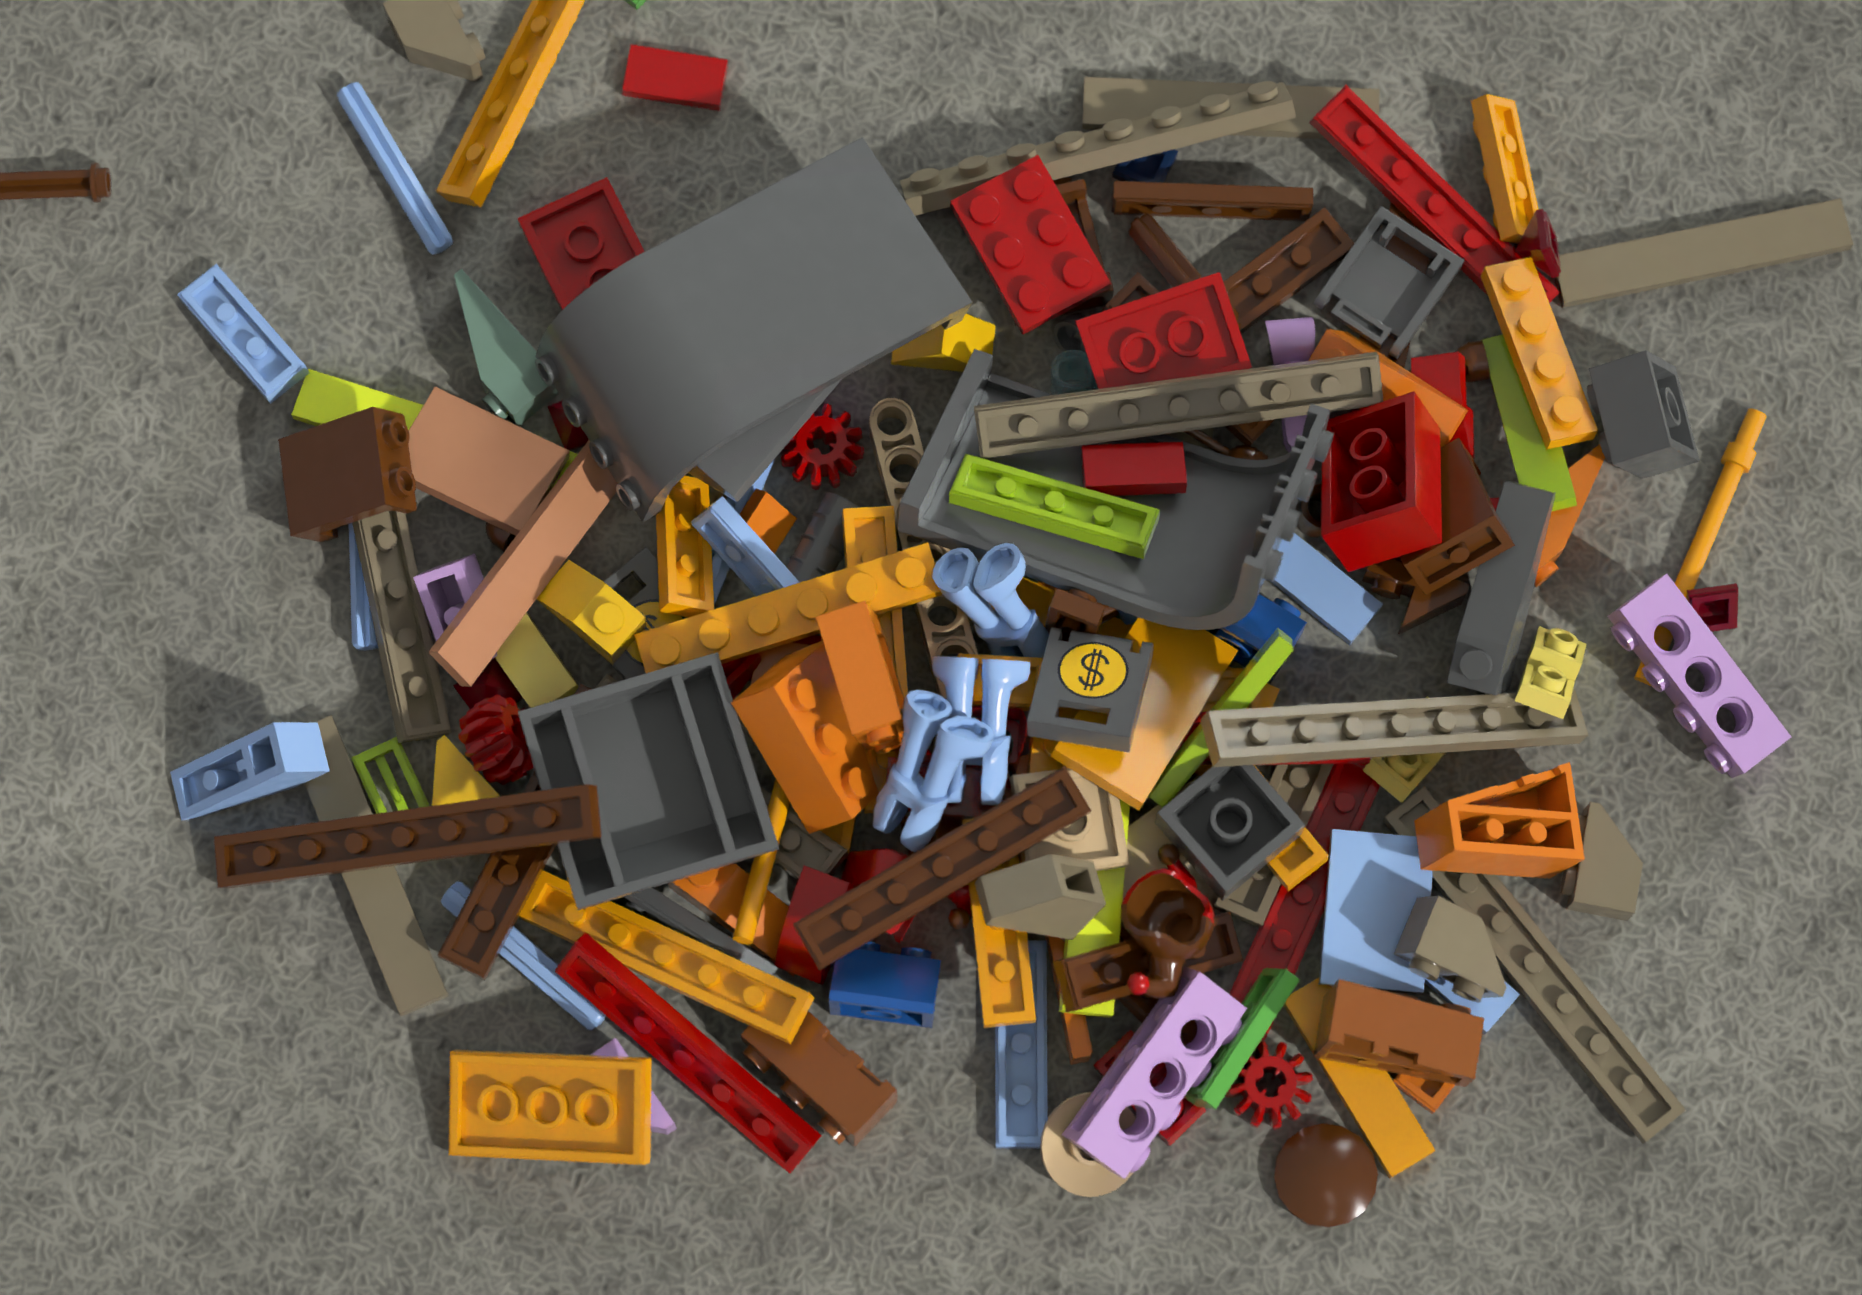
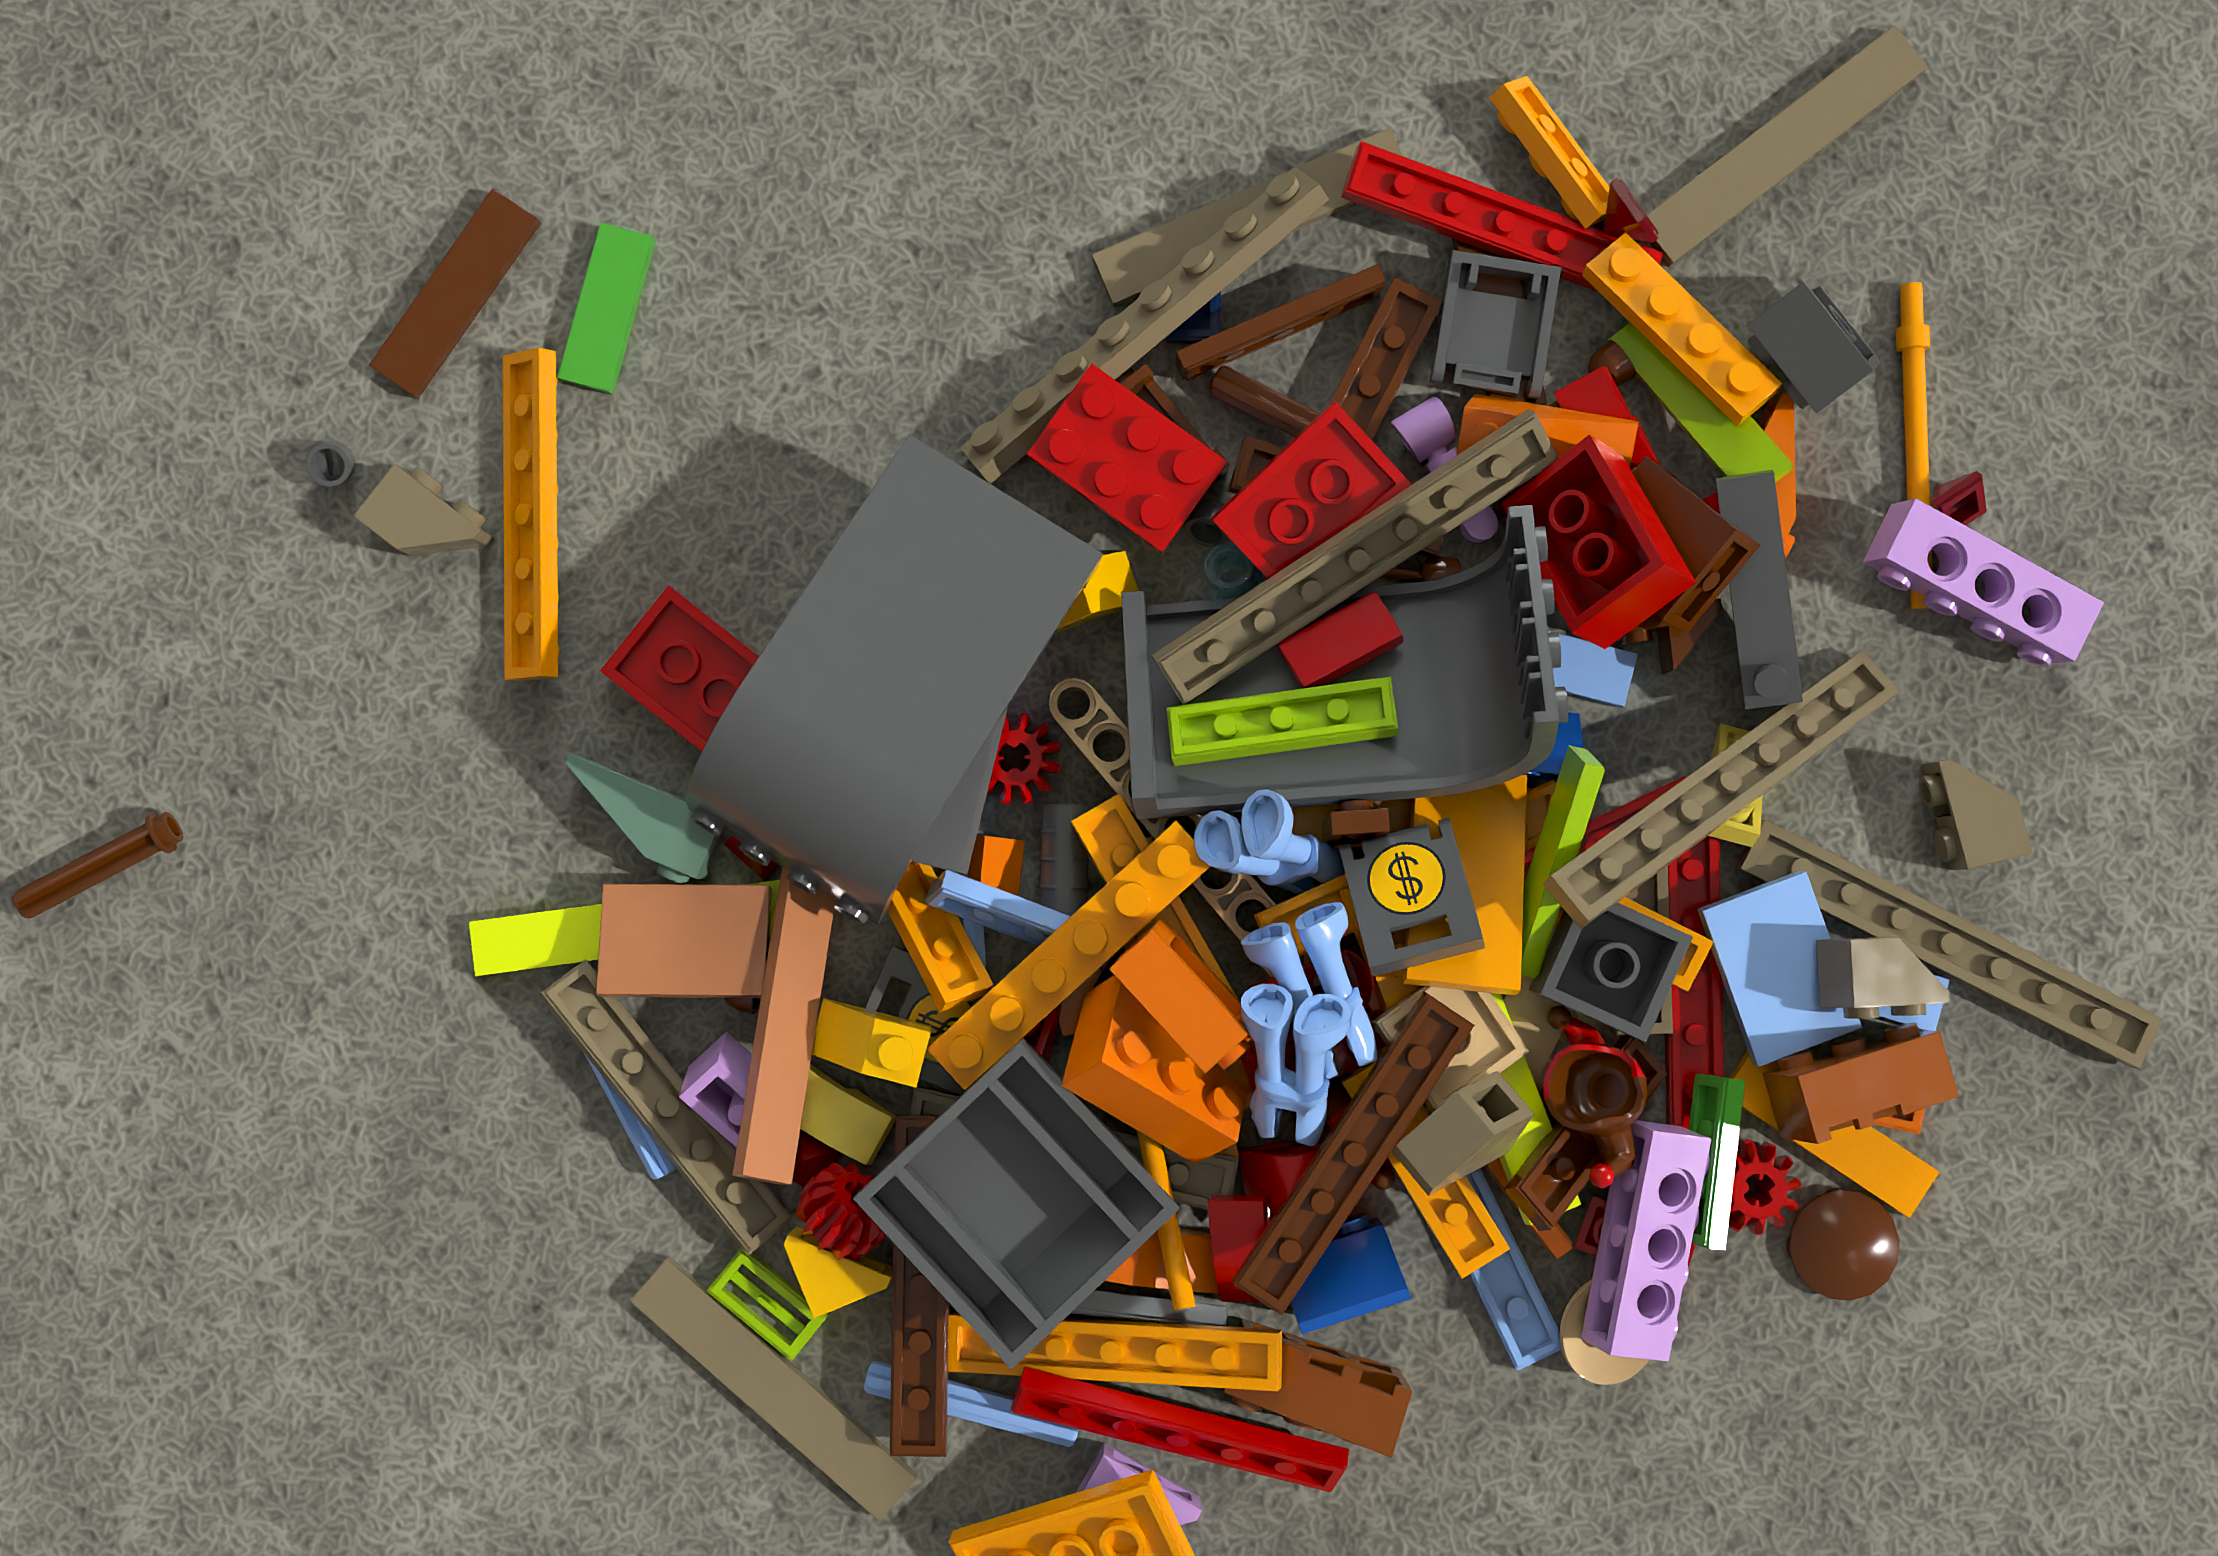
camera: 20 degrees left, 10 degrees up
light blue slope [170,722,329,820] -> none
light blue tile [177,264,310,404] -> none
reddish brown plate [214,784,602,889] -> none
reddish brown panel [278,407,417,542] -> none
light blue axle [337,82,453,255] -> none
red tile [622,44,728,111] -> none
orange wedge [1414,762,1585,879] -> none
light yellow slope [1515,626,1586,719] -> none

